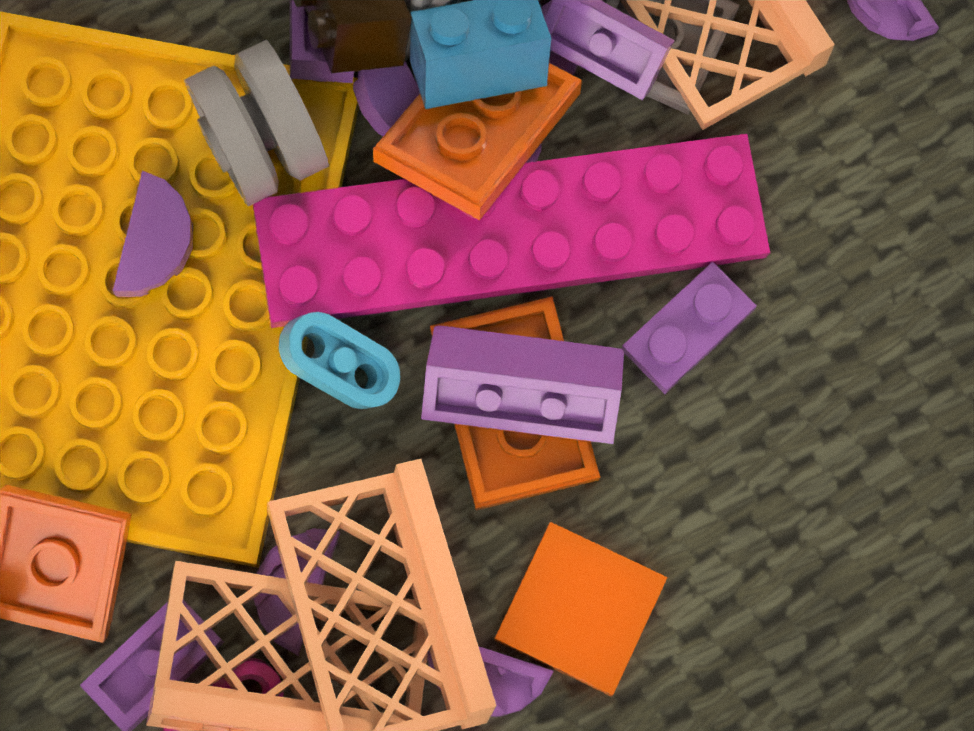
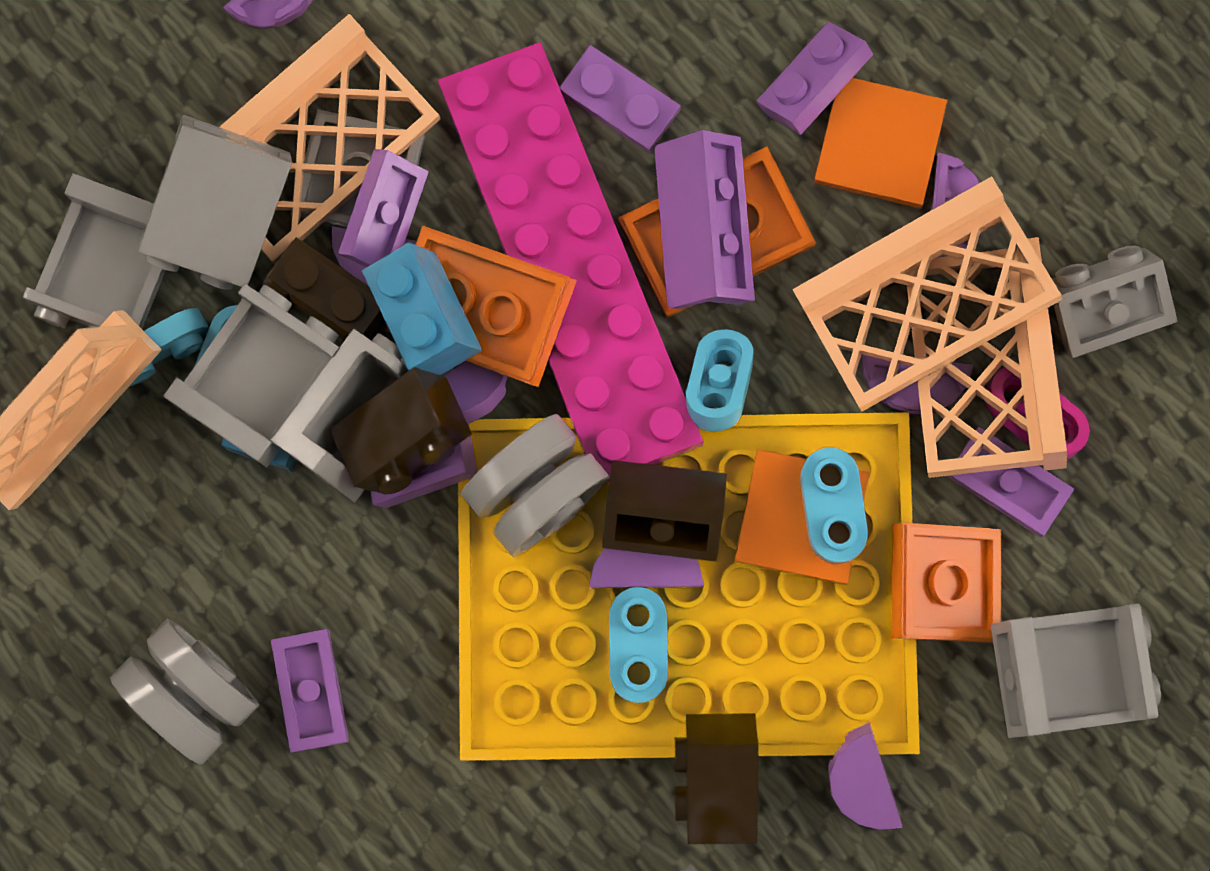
camera: 95 degrees left, 5 degrees up
none -> dark brown brick [602,460,727,562]
none -> medium azure plate [609,587,668,703]
none -> orange tile [734,449,870,585]
none -> medium lavender plate [756,21,873,135]
none -> medium azure plate [800,448,868,564]

